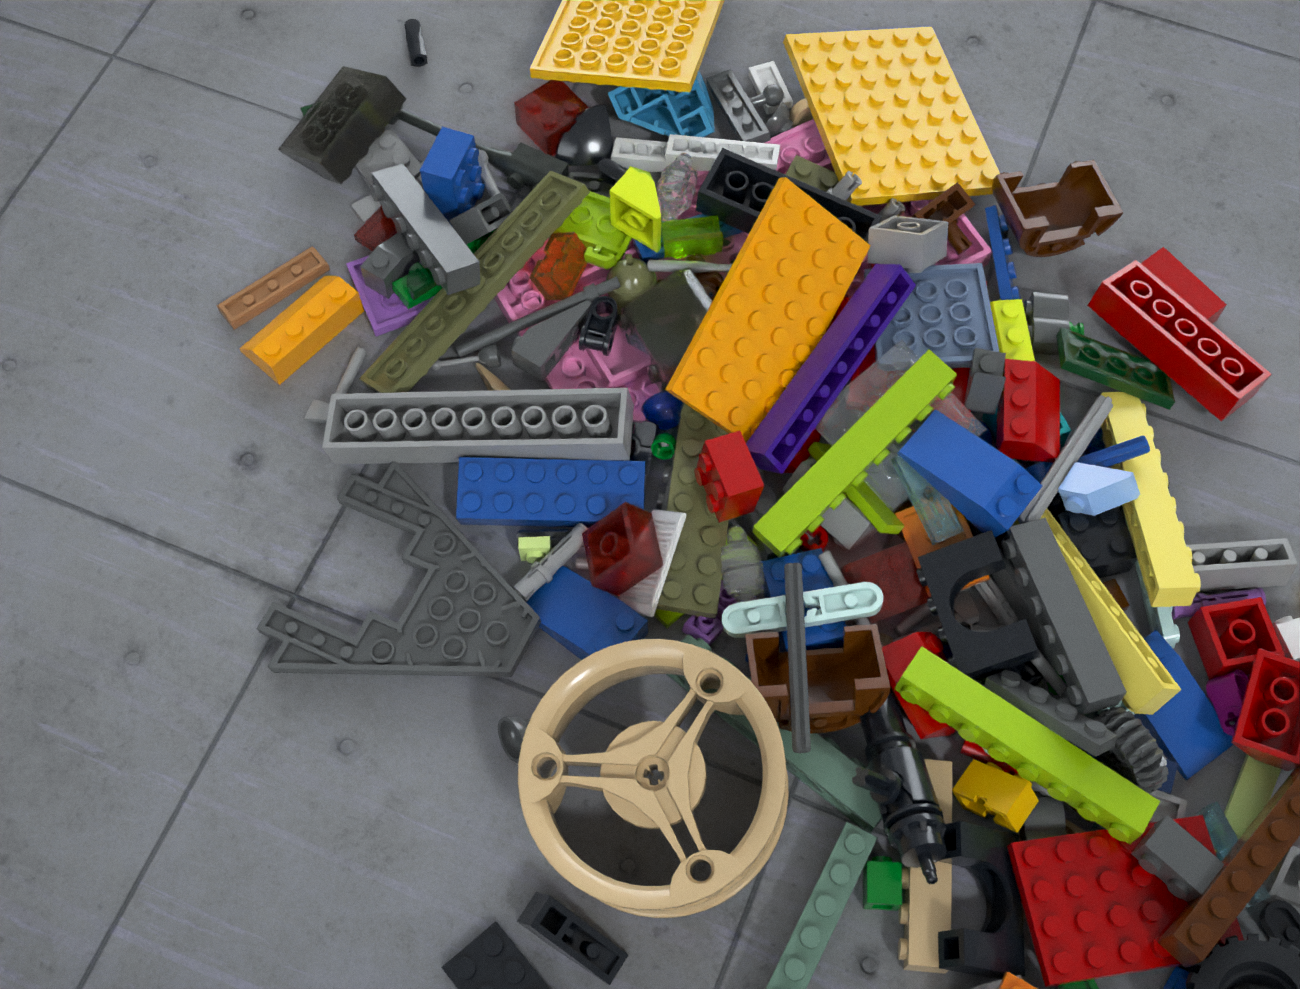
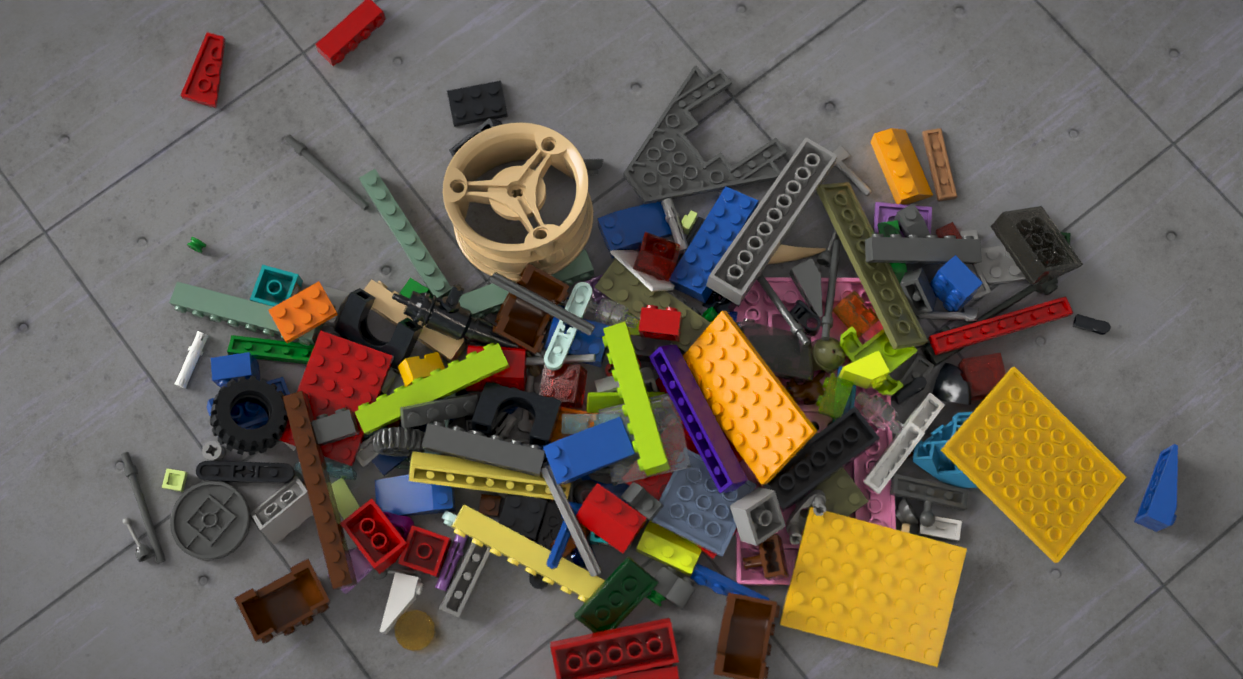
camera: 120 degrees right, 10 degrees up
light grey piece [647,260,732,273] -> none
light blue slope [1058,462,1140,516] -> none
none -> dark grey bar [757,273,811,347]
none -> red tile [929,296,1073,355]

